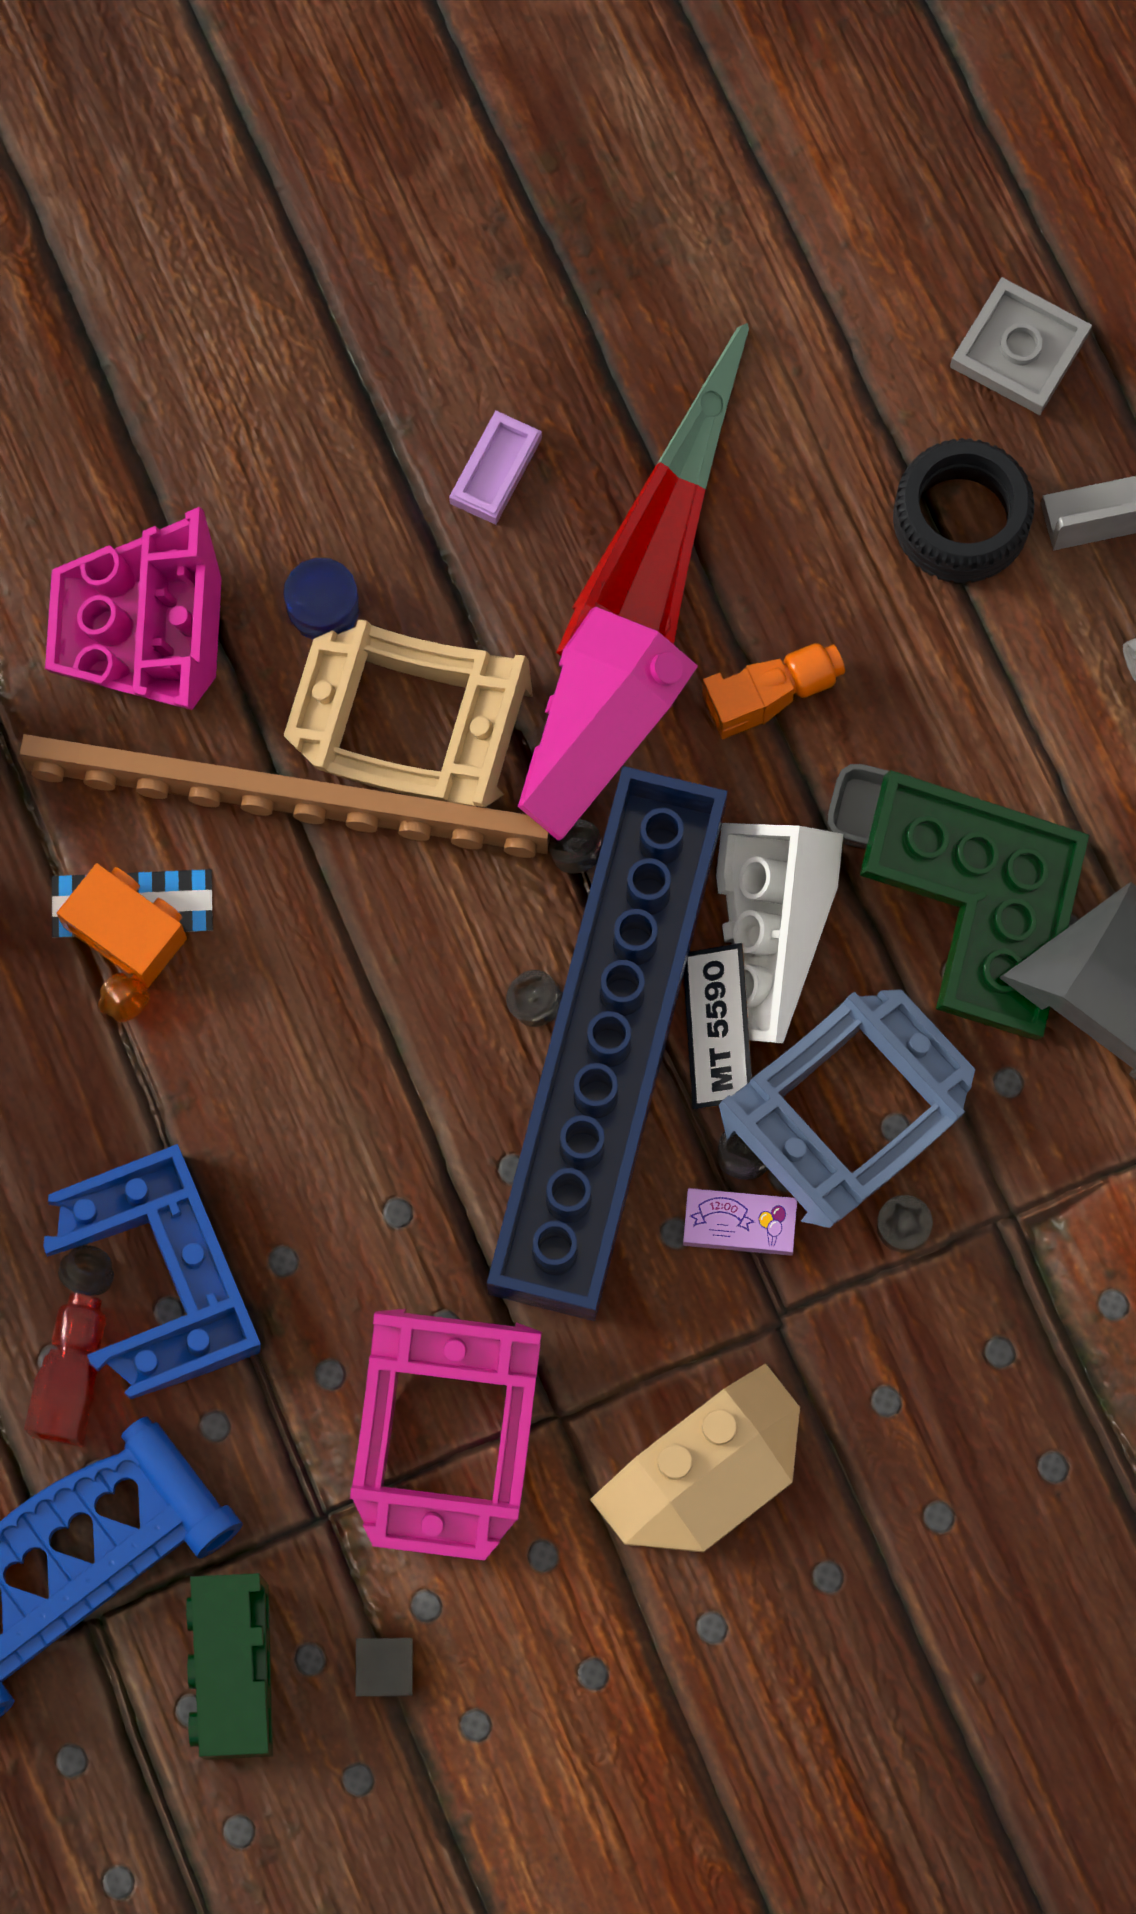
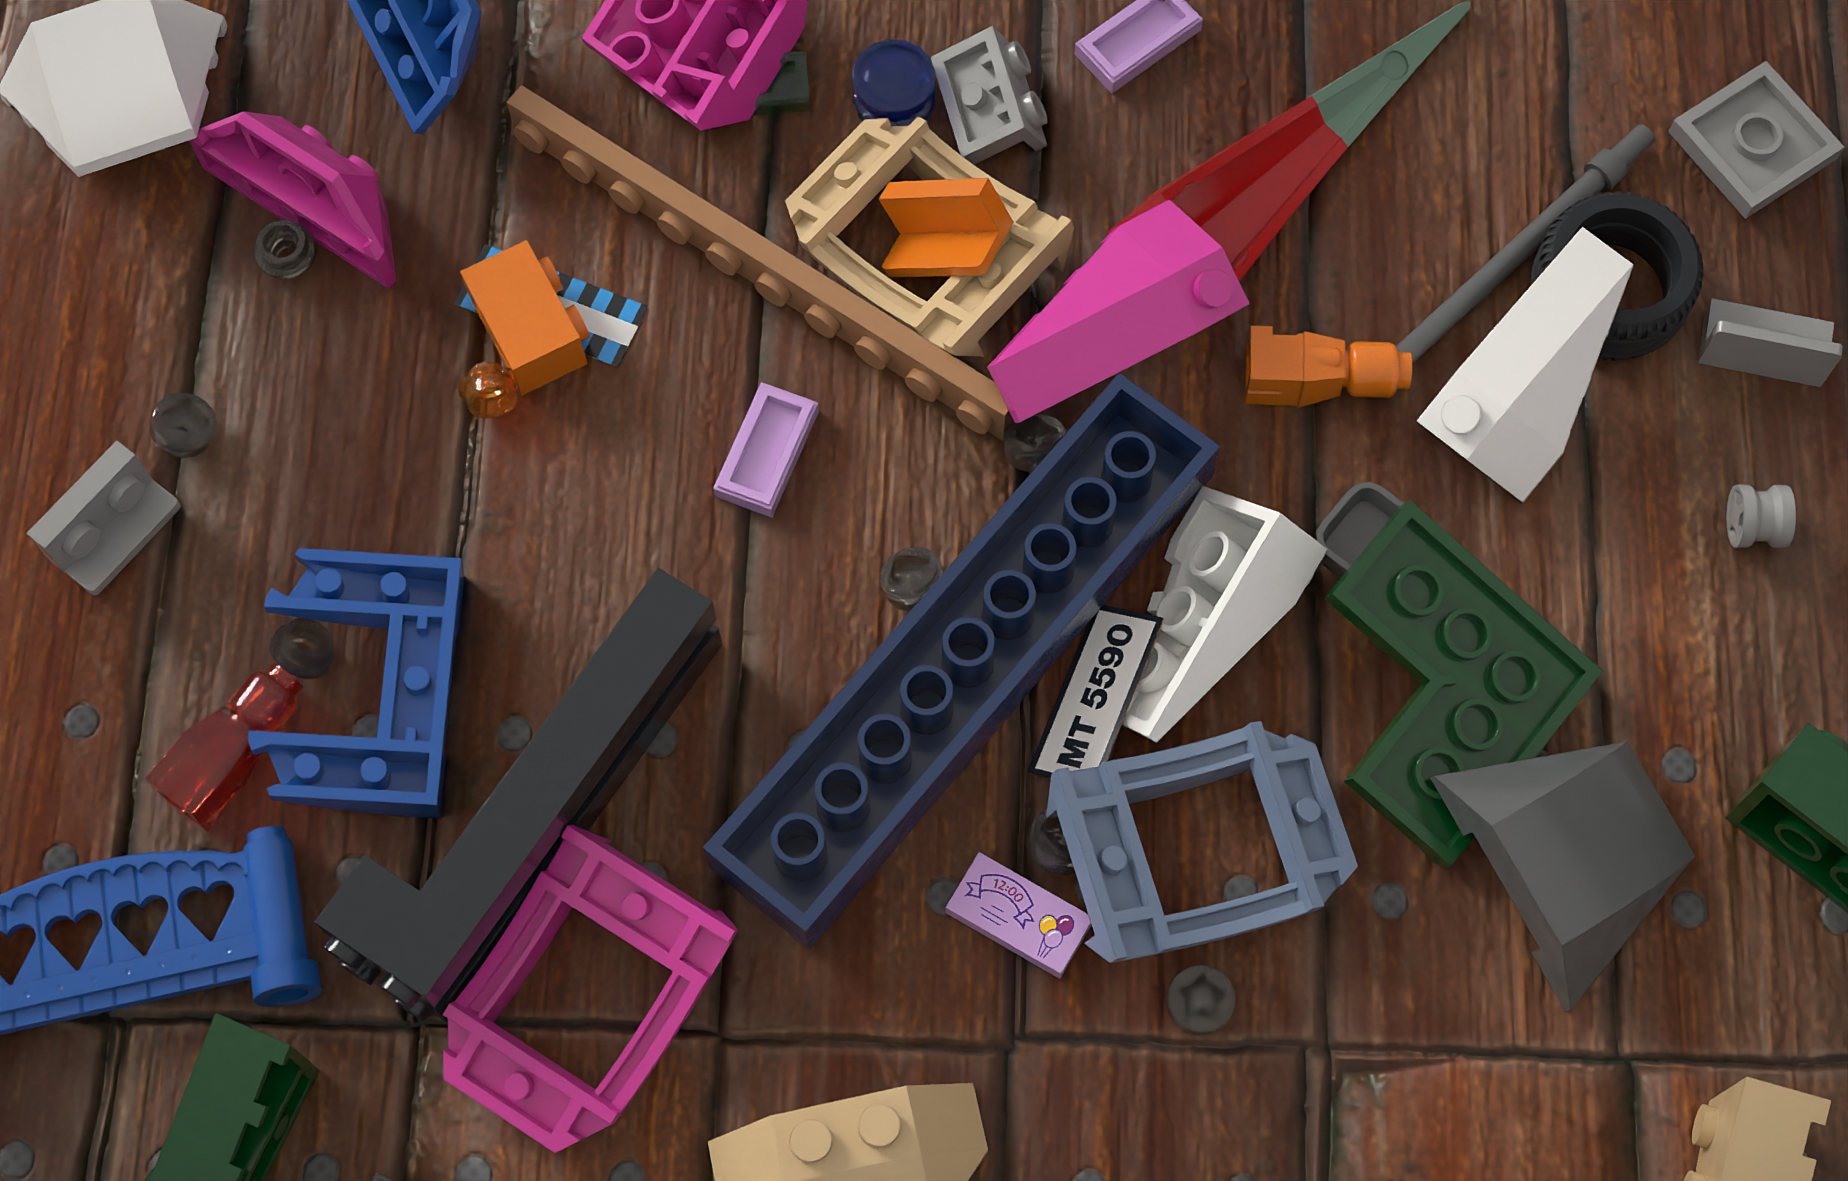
camera: 25 degrees right, 5 degrees down
none -> black brick [314,567,722,1024]
none -> lavender tile [713,382,819,517]
none -> tile [752,51,811,116]
none -> orange panel [879,178,1014,277]
none -> light grey bracket [931,26,1047,165]
none -> dark grey bar [1396,124,1655,364]
none -> white wedge [1417,227,1634,503]

